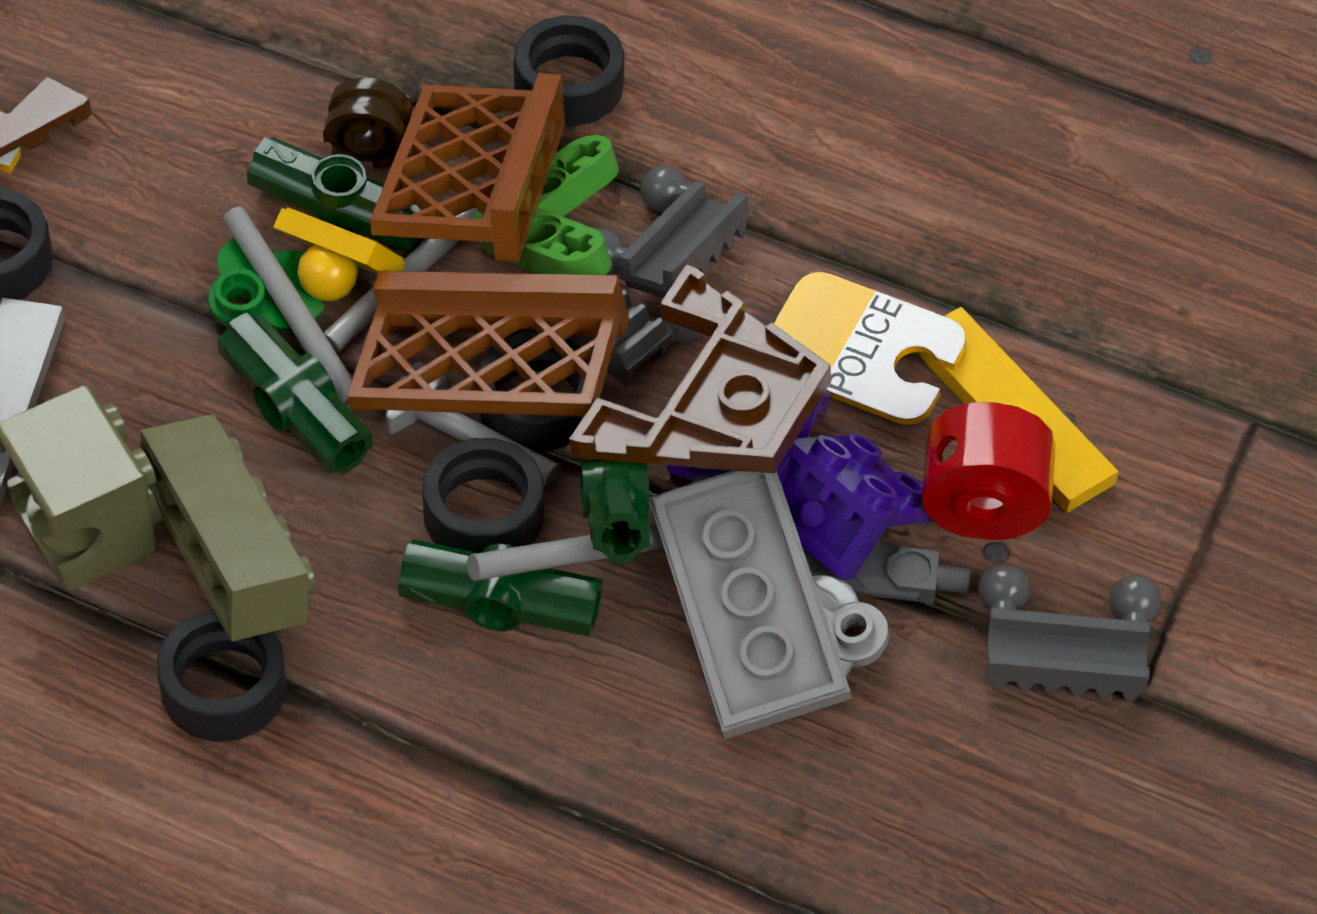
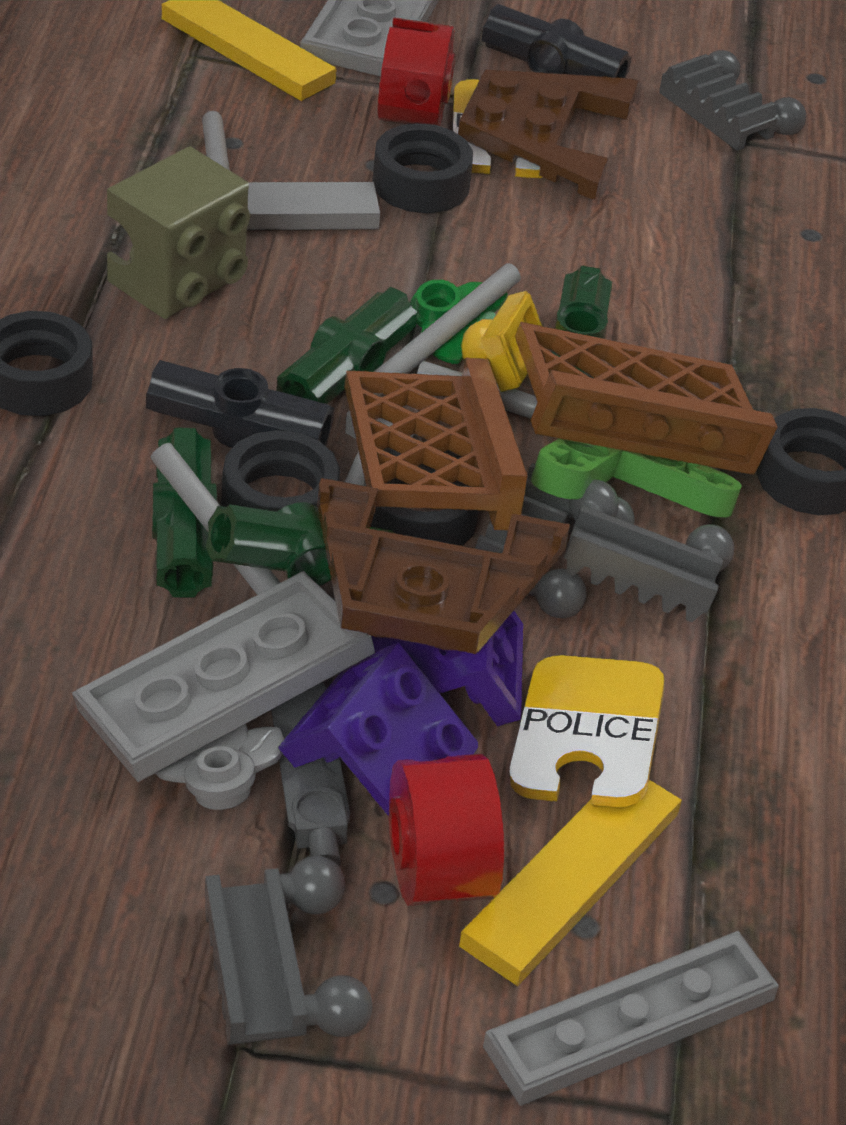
camera: 70 degrees right, 10 degrees down
olive brick [141,414,315,642] -> none
dark brown wheel [323,77,412,169] -> none
none -> black piece [146,360,334,448]
none -> light grey tile [483,931,779,1106]

